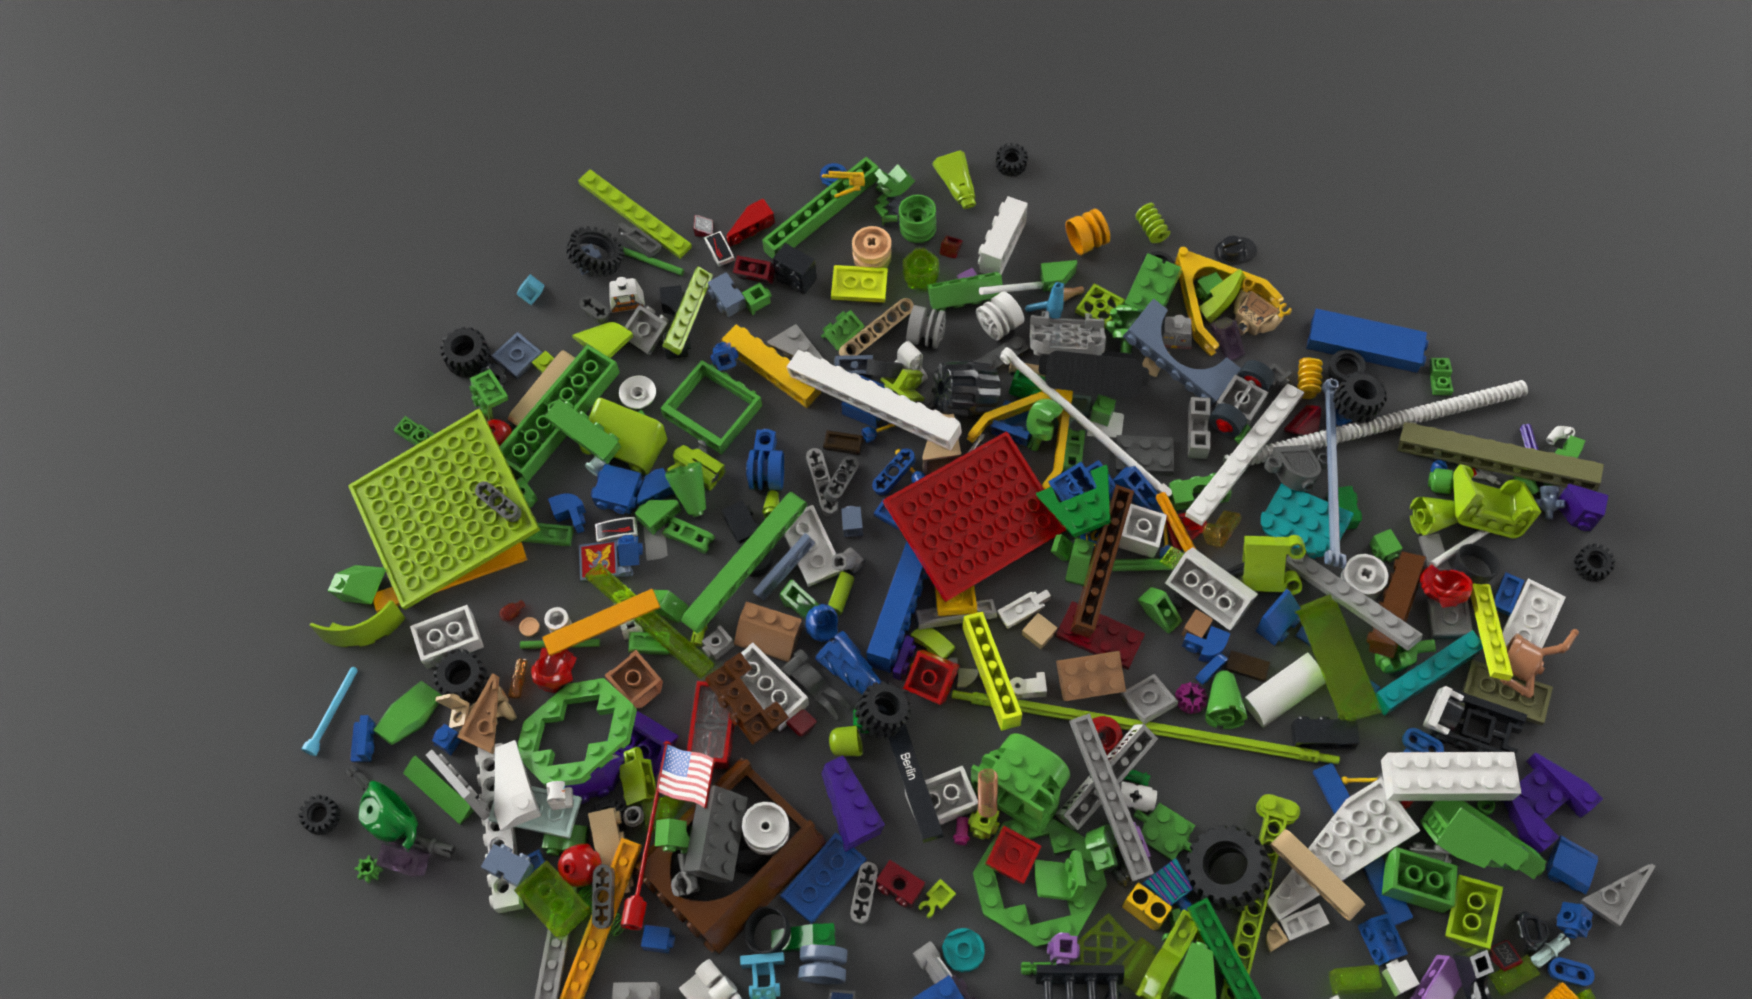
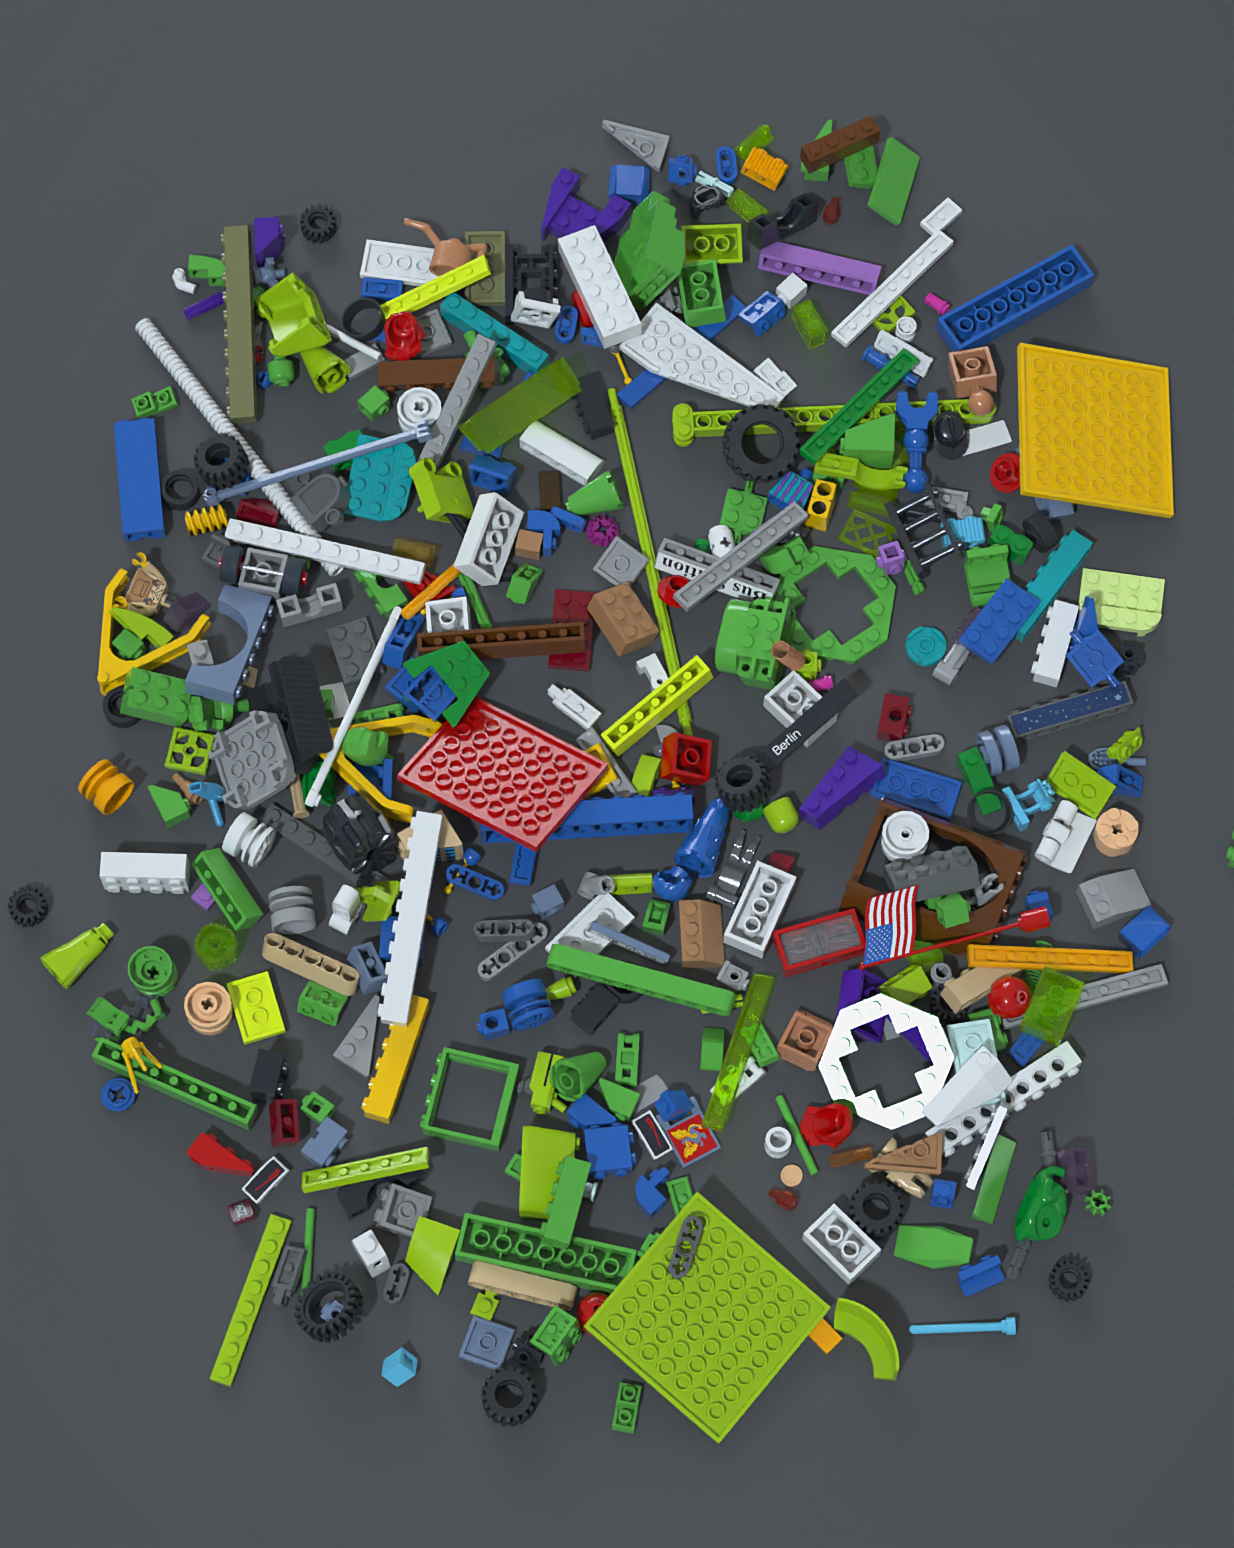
camera: 115 degrees left, 5 degrees up
bright green slope [328,565,386,604] -> none
tan bracket [435,694,470,729] -> none
sand blue brick [481,844,535,889] -> none
light orange tile [542,589,661,656] -> none
white leg [546,781,574,810] -> none
dark grey beam [592,864,615,929] -> none
white dish [619,375,656,409] -> none
reddish brown bracket [705,652,789,745] -> none
blue brick [710,342,739,371] -> none
dark brown tile [823,430,863,455] -> none
black tyre [866,359,903,378] -> none
lime plate [918,879,956,919] -> none
dark red slope [939,236,963,259] -> none
white bar [979,282,1043,295] -> none
red plate [985,826,1041,885] -> none
tan piece [1022,613,1057,649] -> none
bright green bracket [1033,850,1087,901] -> none
bright green plate [1051,534,1074,561] -> none
bright green slope [1065,538,1095,586] -> none
lime piece [1136,203,1171,243] -> none
clear neon green plate [1160,546,1184,570] -> none
black piece [1214,235,1257,265] -> none
tan tile [1266,922,1289,952] -> none
tan beam [1270,829,1365,921] -> none
slope [1489,940,1523,972] -> none

